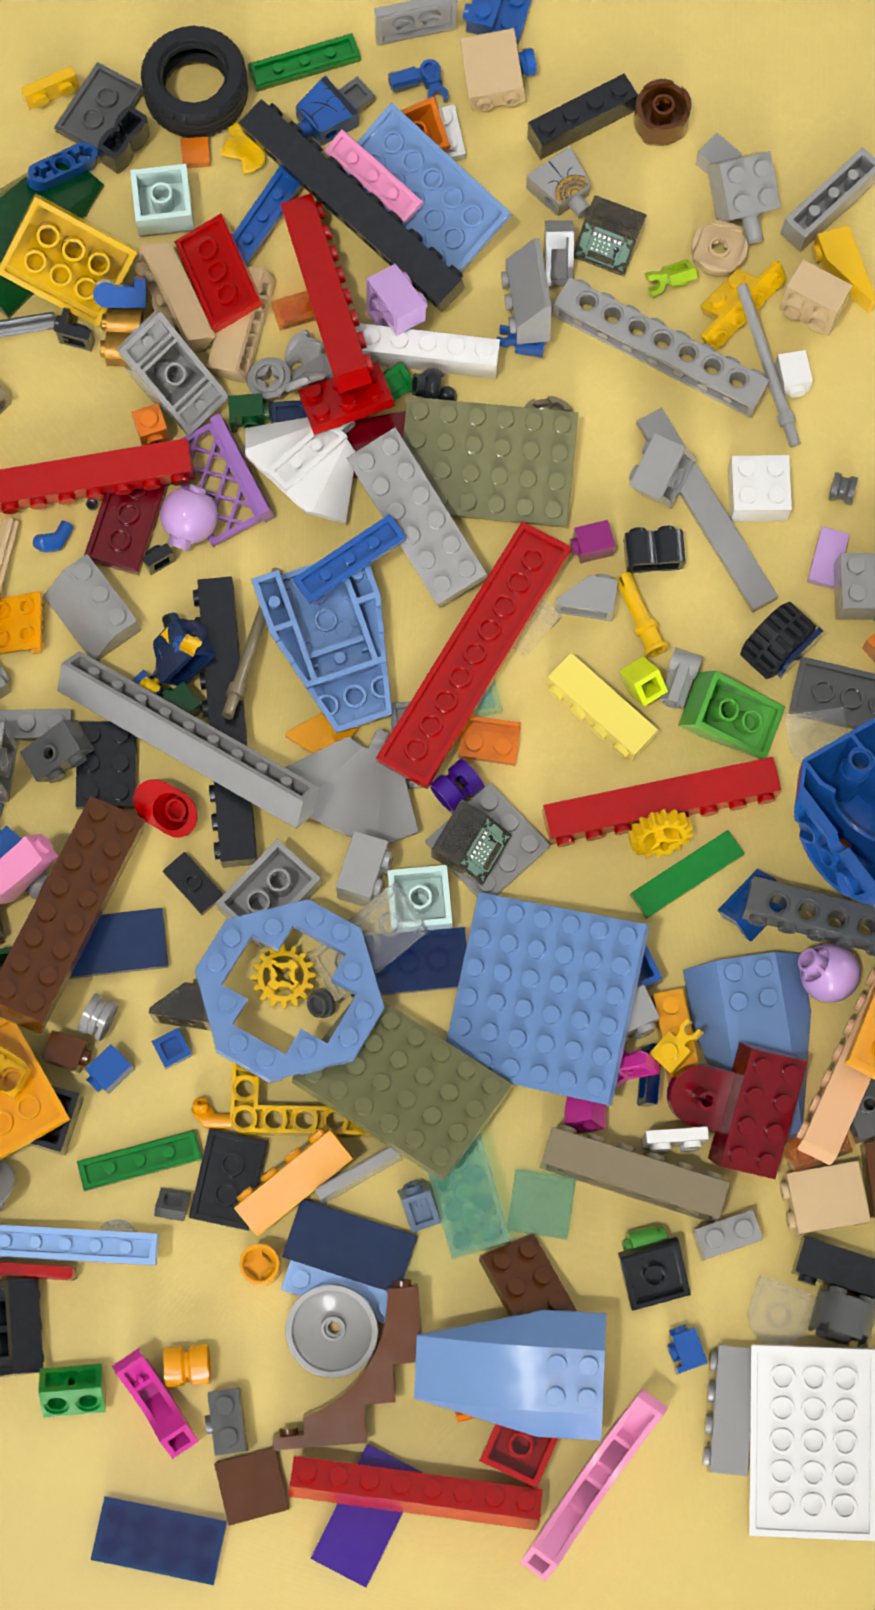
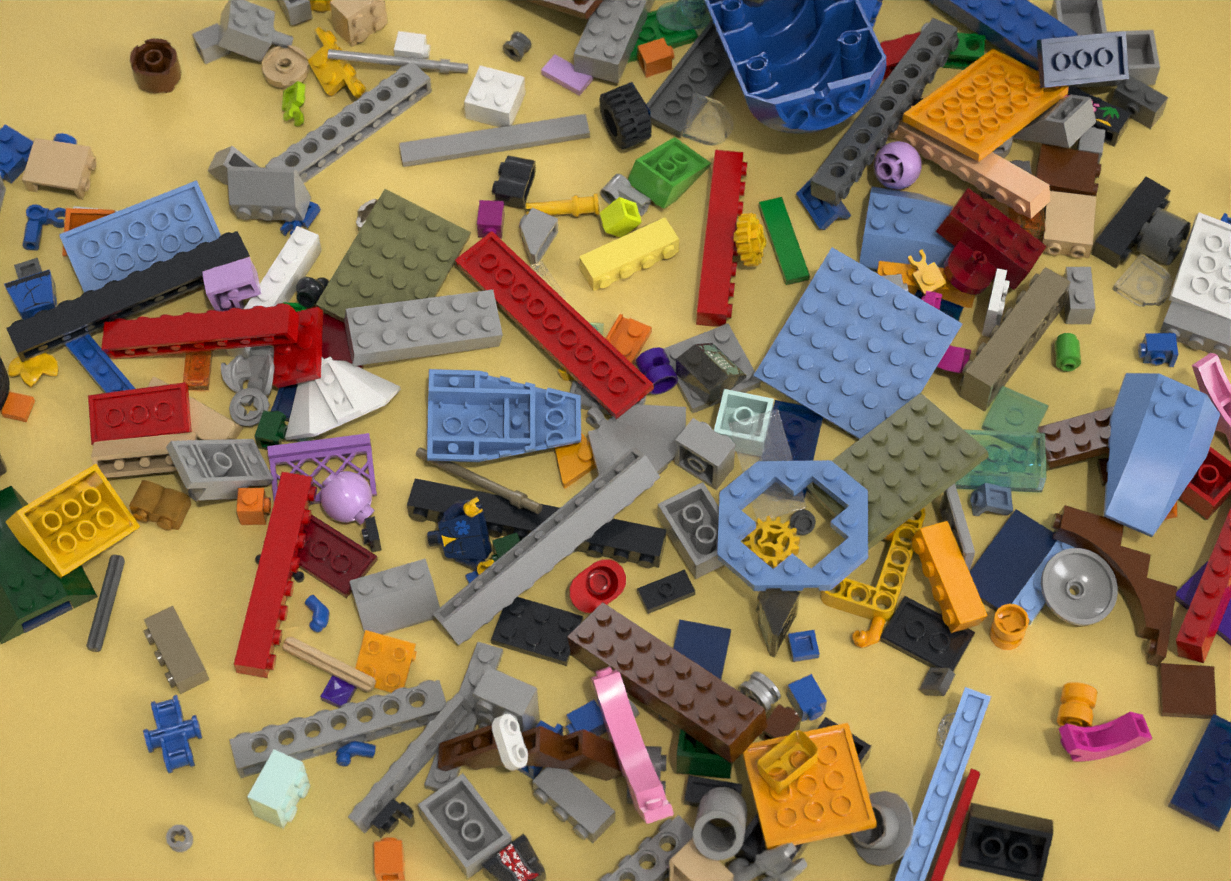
camera: 70 degrees left, 15 degrees down
dark grey brick [20,720,94,784] -> none
green brick [38,1363,106,1417] -> none
black bracket [54,307,95,352] -> none
green tile [77,1130,202,1192] -> none
blue leg [93,275,146,308] -> none
light aqua brick [130,164,194,236] -> none
dark grey brick [205,1388,248,1456] -> none
blue plate [293,514,406,604] -> none
bright pink tile [324,129,424,224] -> none
light grey torso [526,146,591,218] -> none
black brick [527,73,638,160] -> none
clear smoke slope [574,195,647,277] -> none
black tile [618,1237,691,1311] -> none
light grey brick [629,433,697,509] -> none

